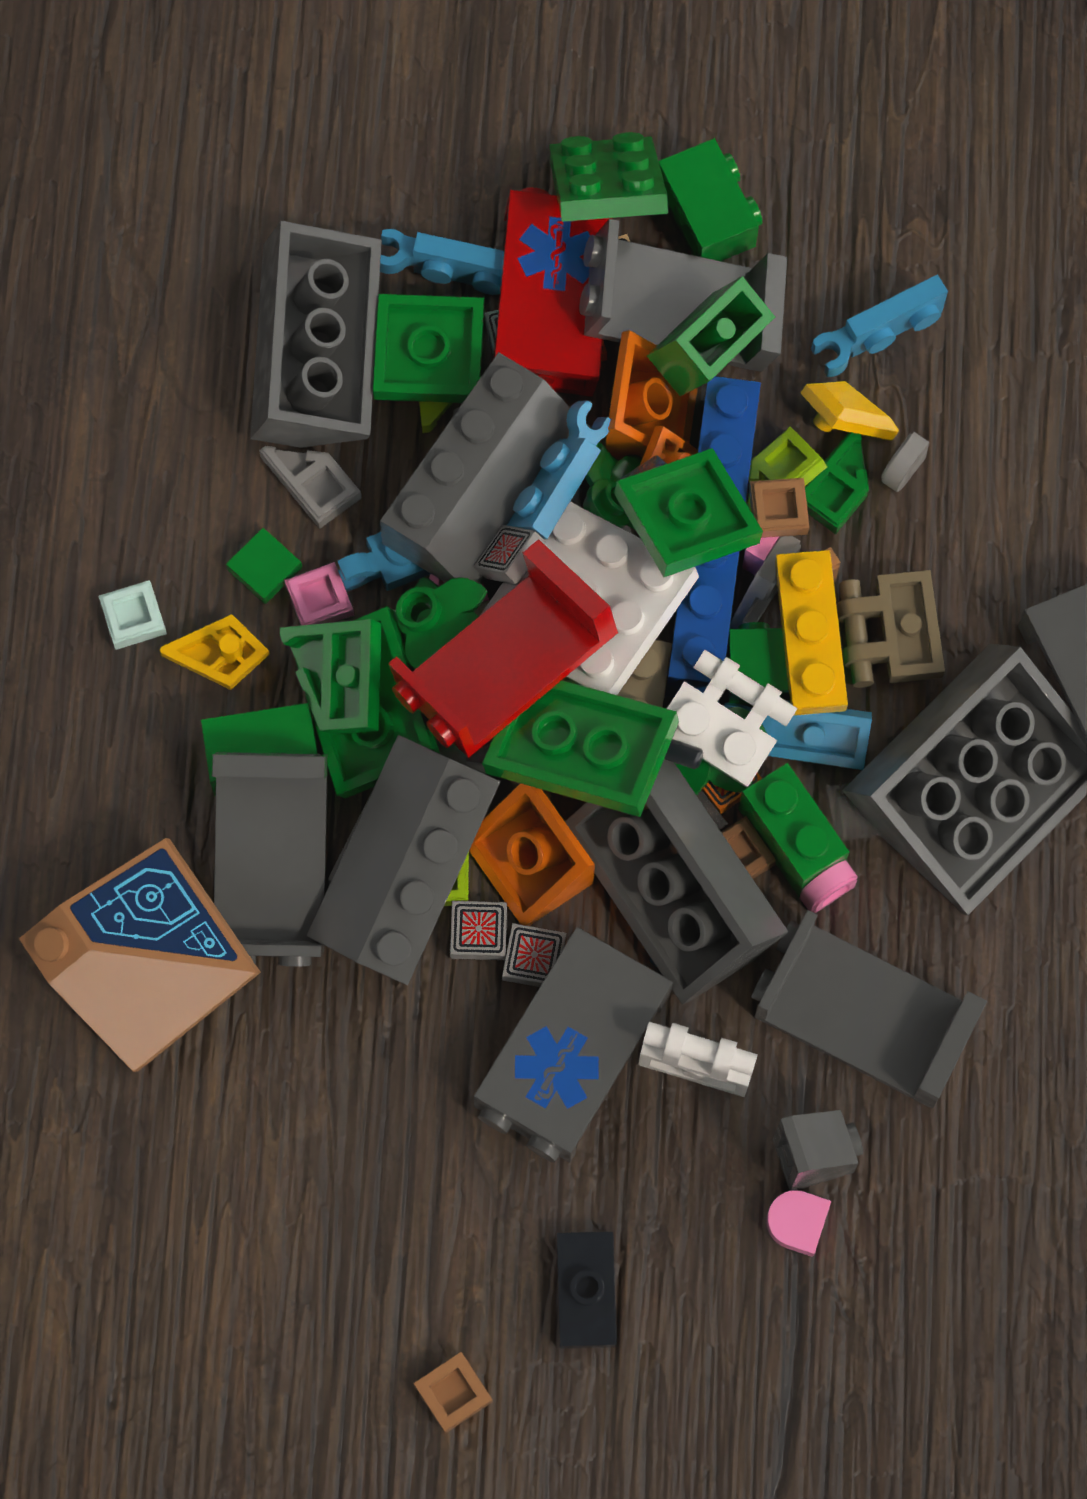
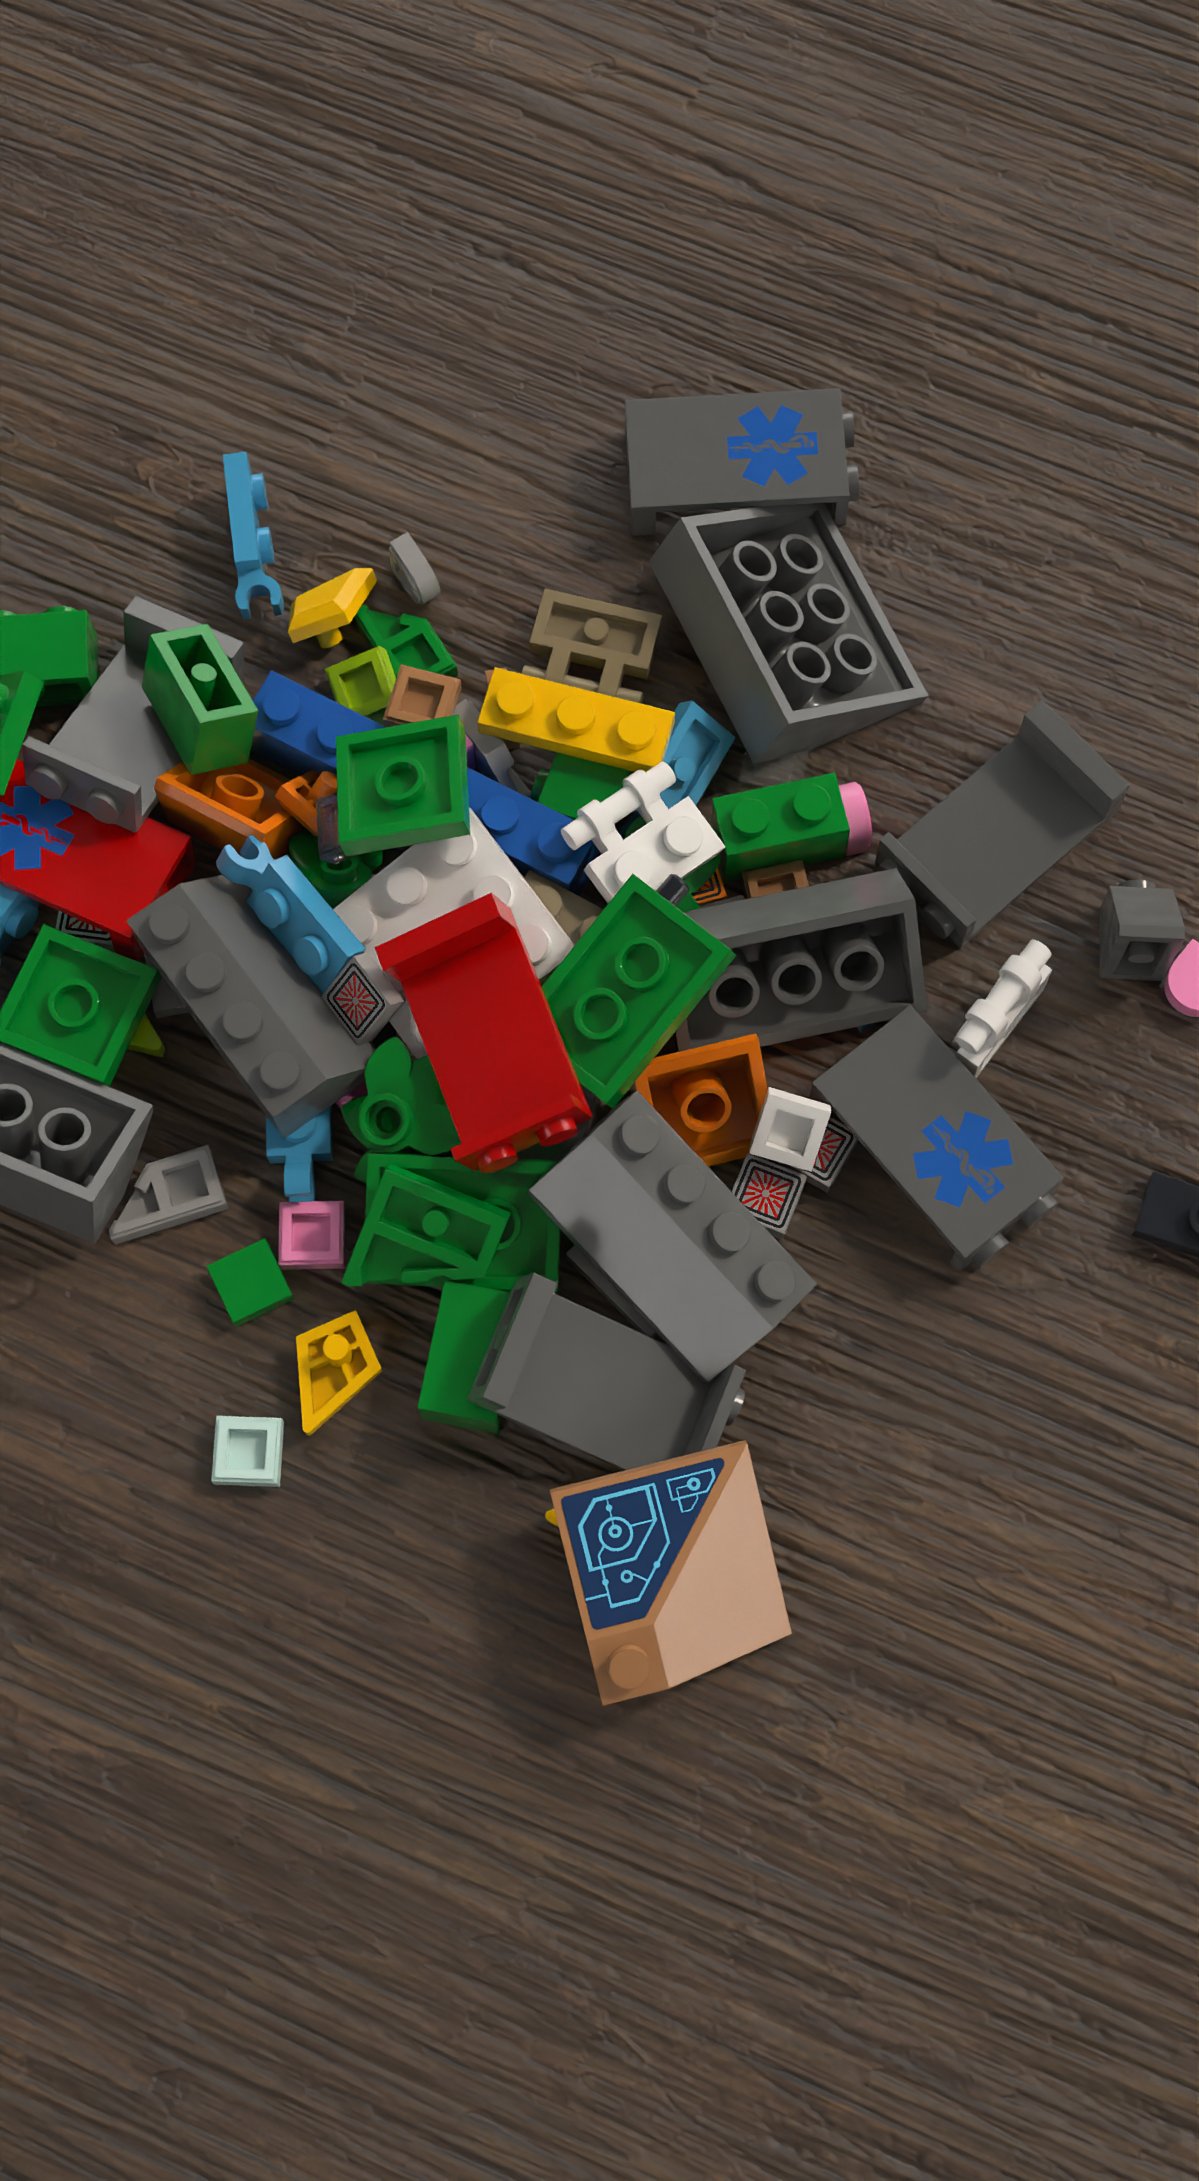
camera: 65 degrees left, 0 degrees up
none -> white plate [749,1087,831,1172]

